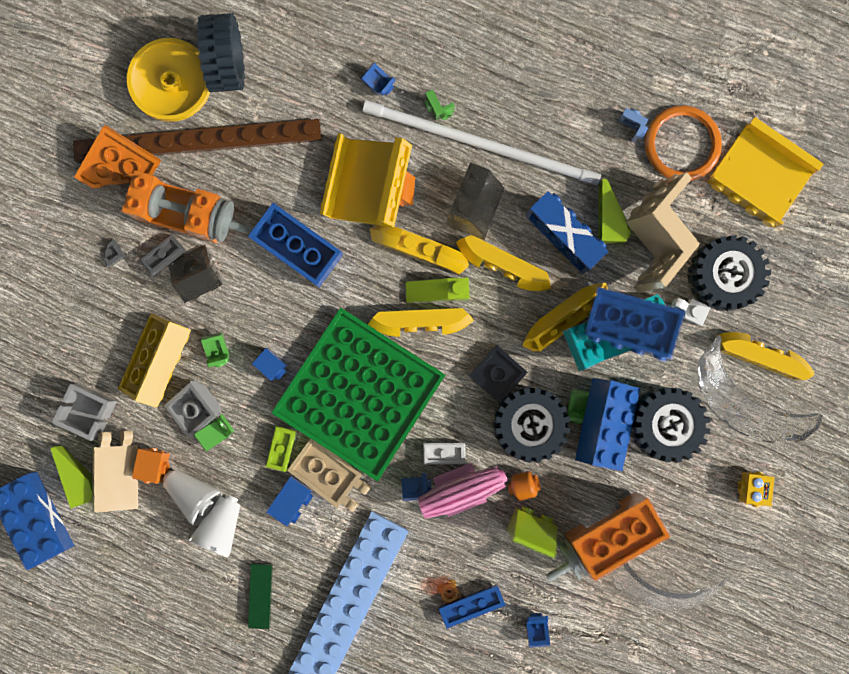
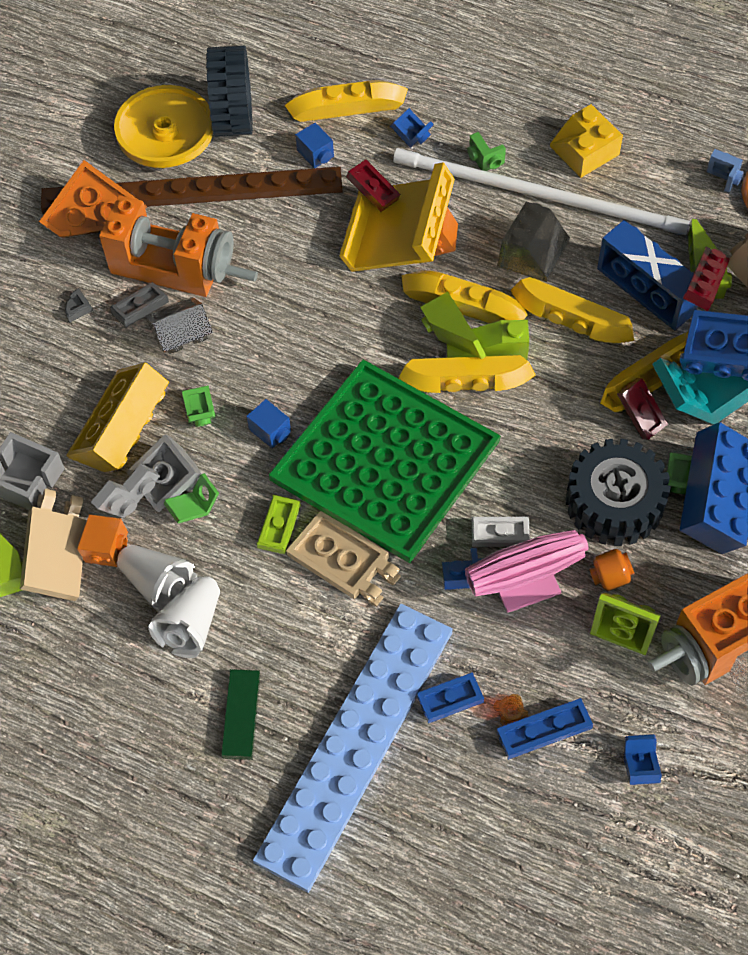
camera: 10 degrees right, 25 degrees down
blue brick [248,203,343,288] -> none
blue brick [266,475,313,526] -> none
black plate [469,345,528,404] -> none
none -> light grey plate [91,464,160,518]
none -> yellow brick [285,80,408,122]
none -> blue brick [295,122,334,168]
none -> dark red plate [346,159,401,212]
none -> blue plate [417,672,484,724]
none -> lime slope [420,291,486,359]
none -> yellow slope [550,104,623,178]
none -> dark red plate [617,378,668,440]
none -> dark red plate [683,246,730,311]

